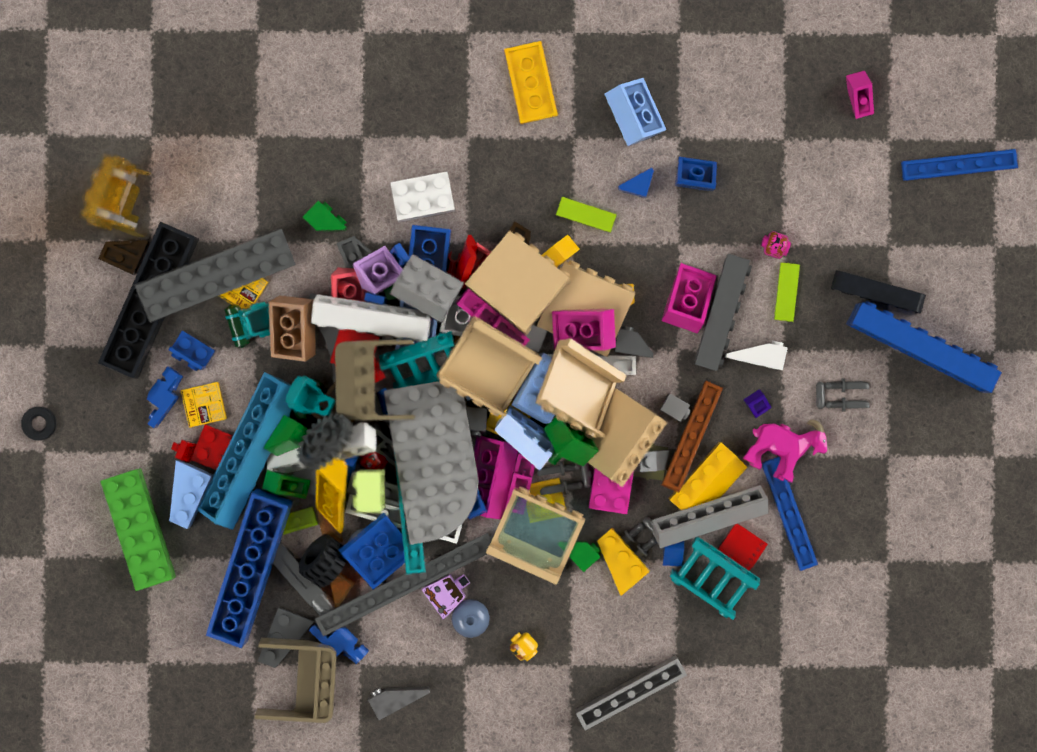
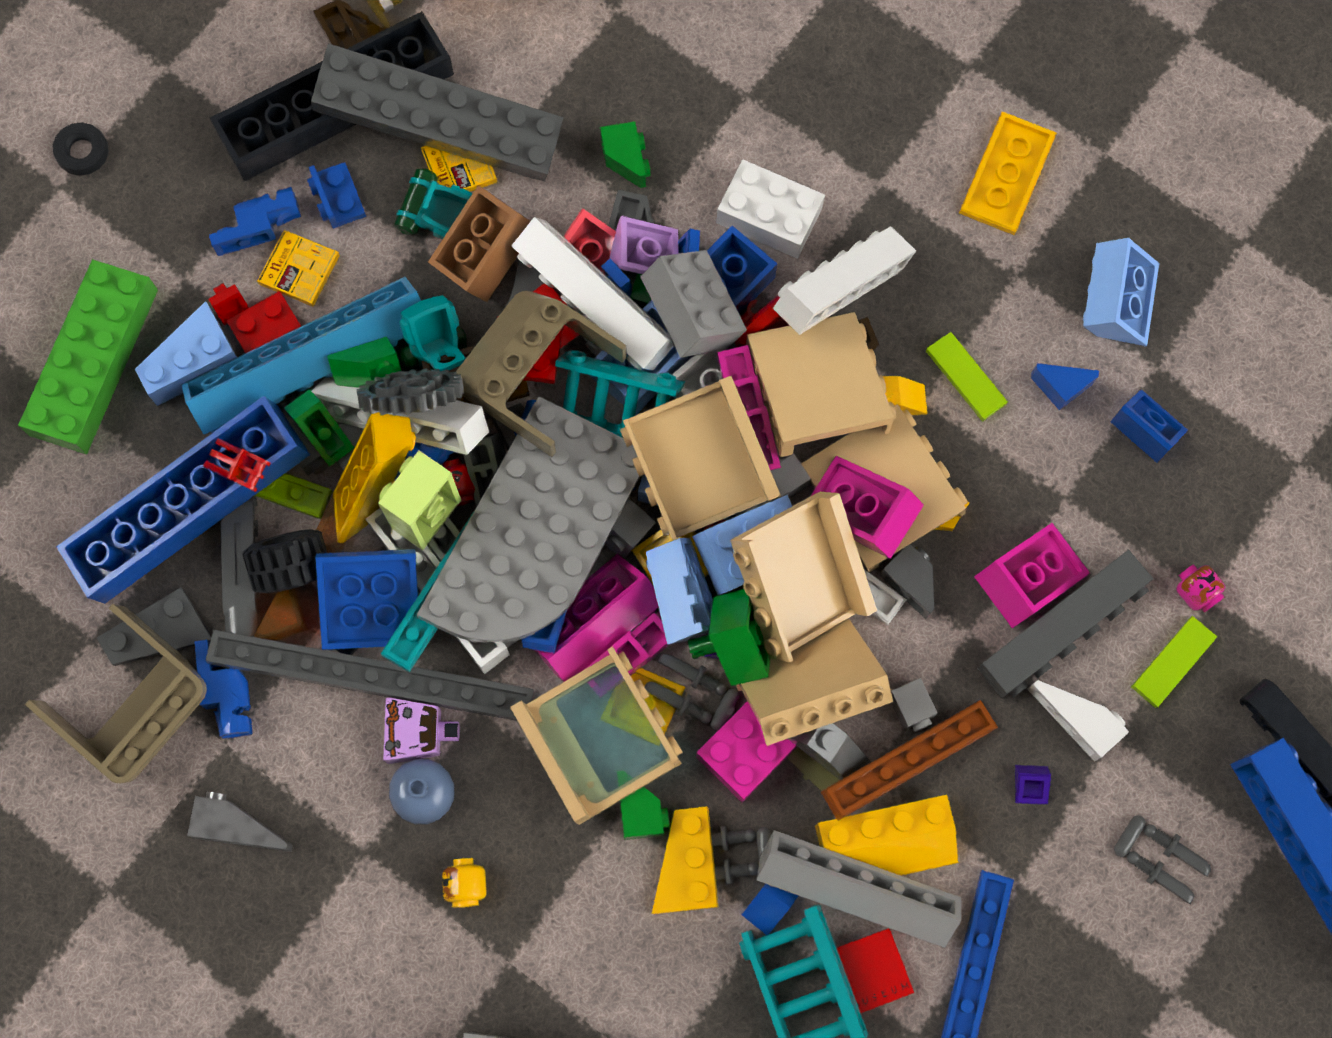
camera: 30 degrees right, 15 degrees down
dark pink animal [743,419,827,483] -> none
none -> red arm [203,438,271,492]
none -> white brick [773,226,916,335]

